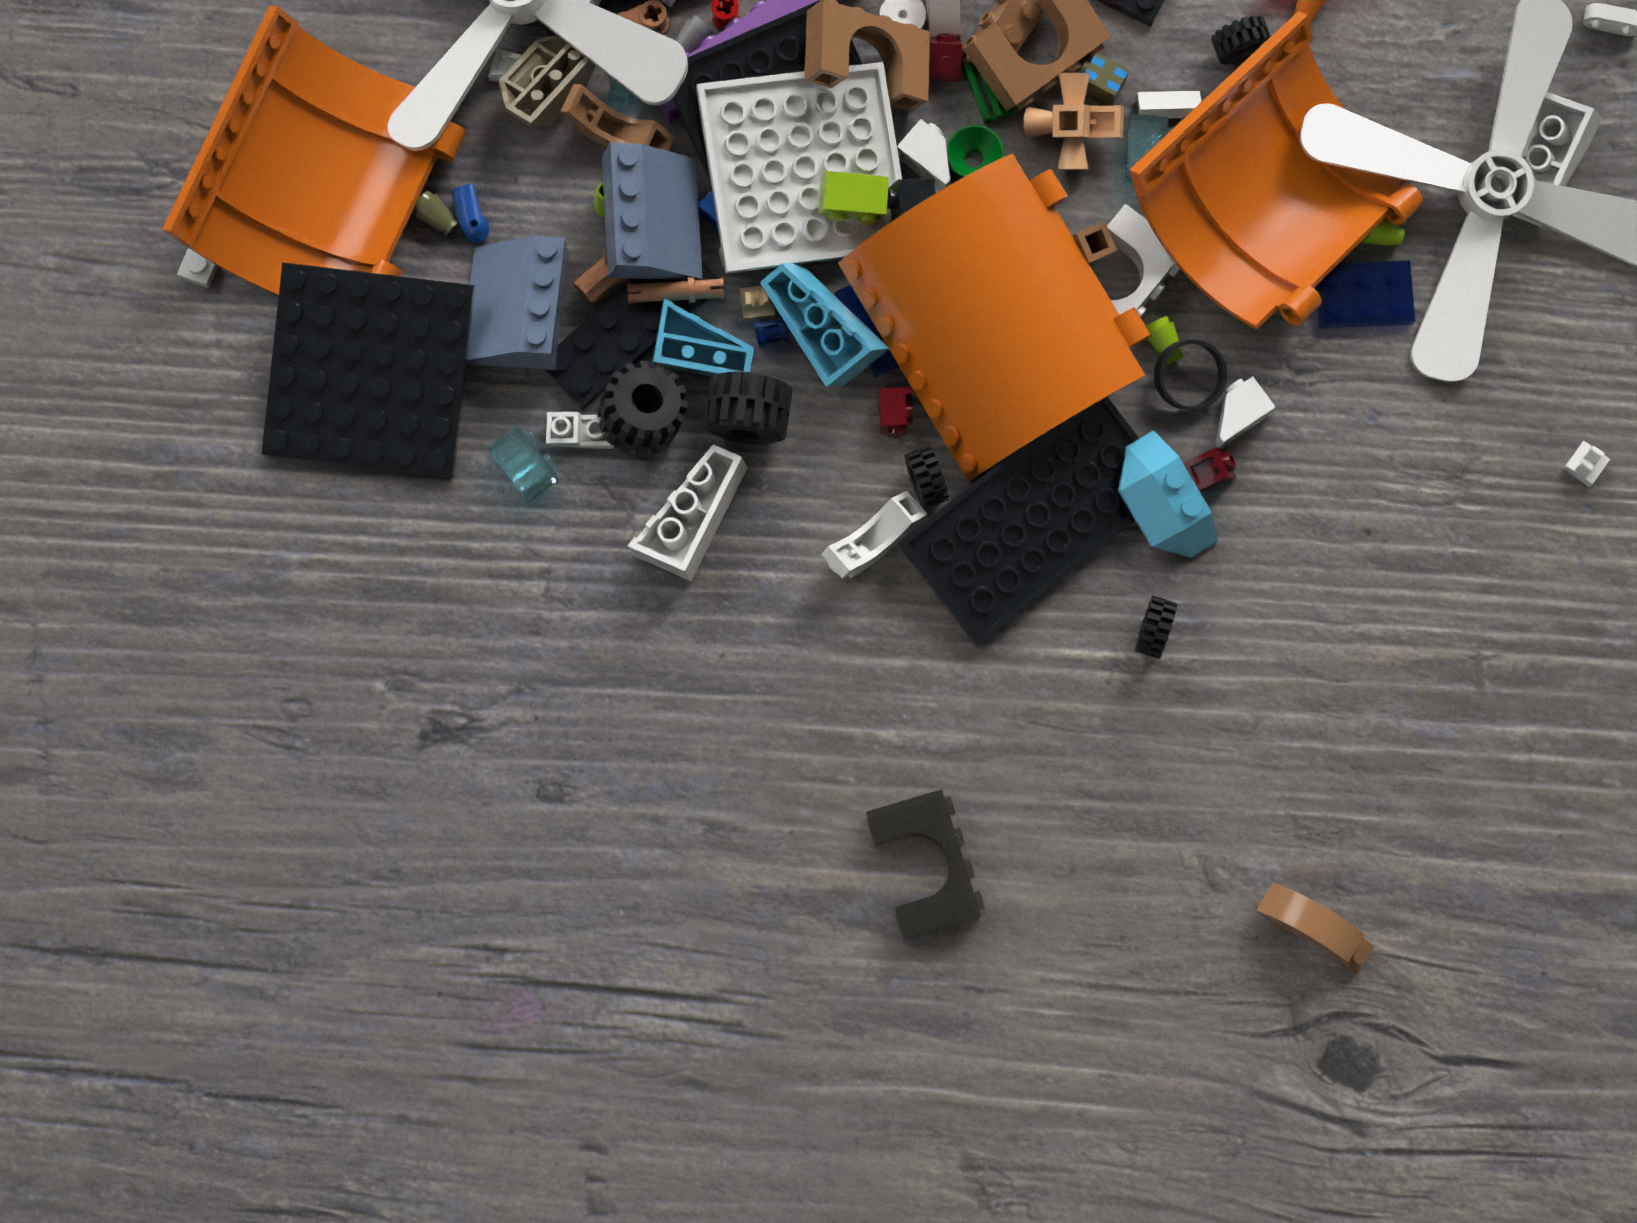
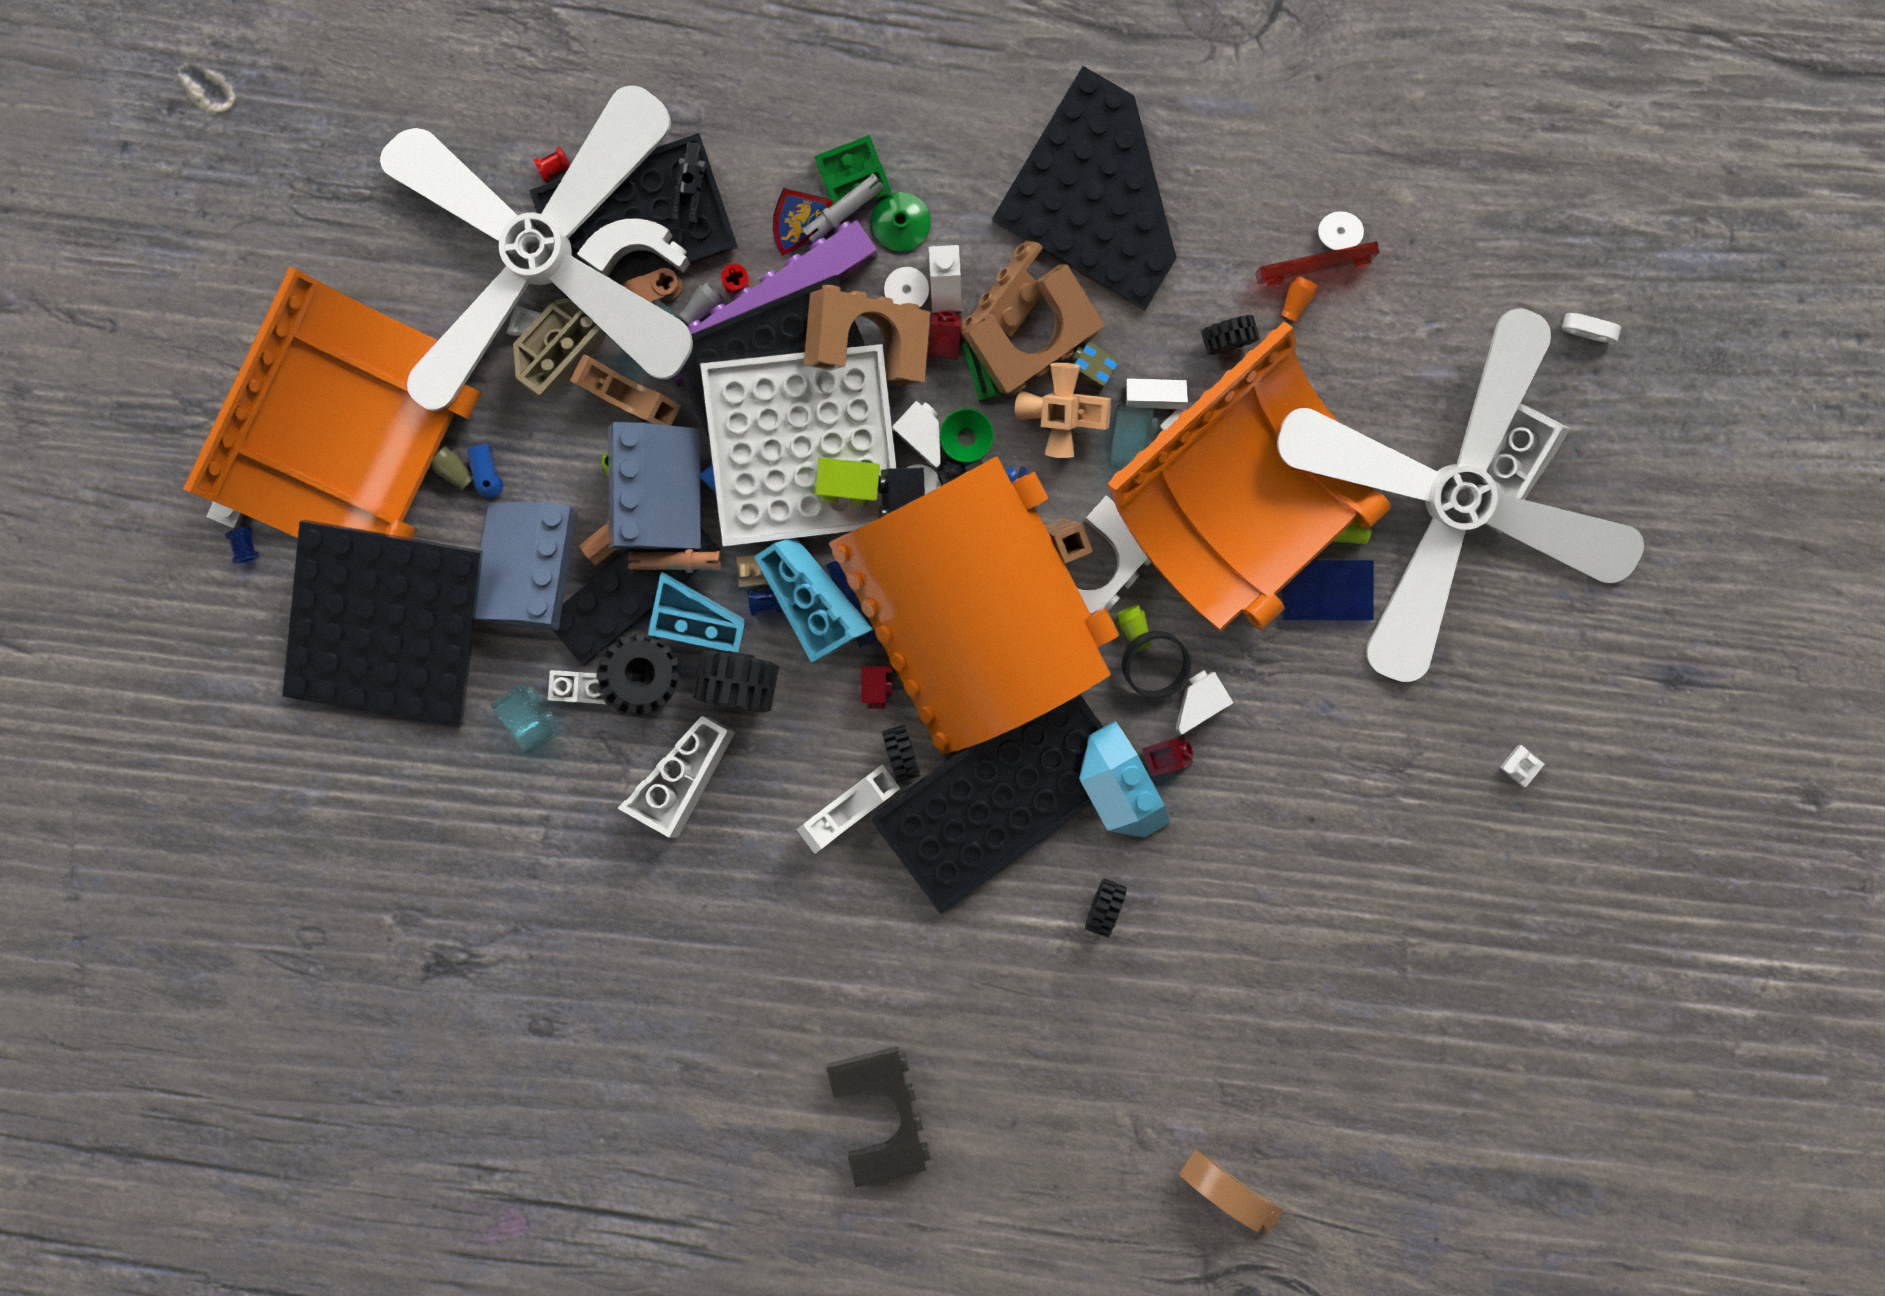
camera: 10 degrees right, 10 degrees up
none -> clear blue bush [224,527,260,564]

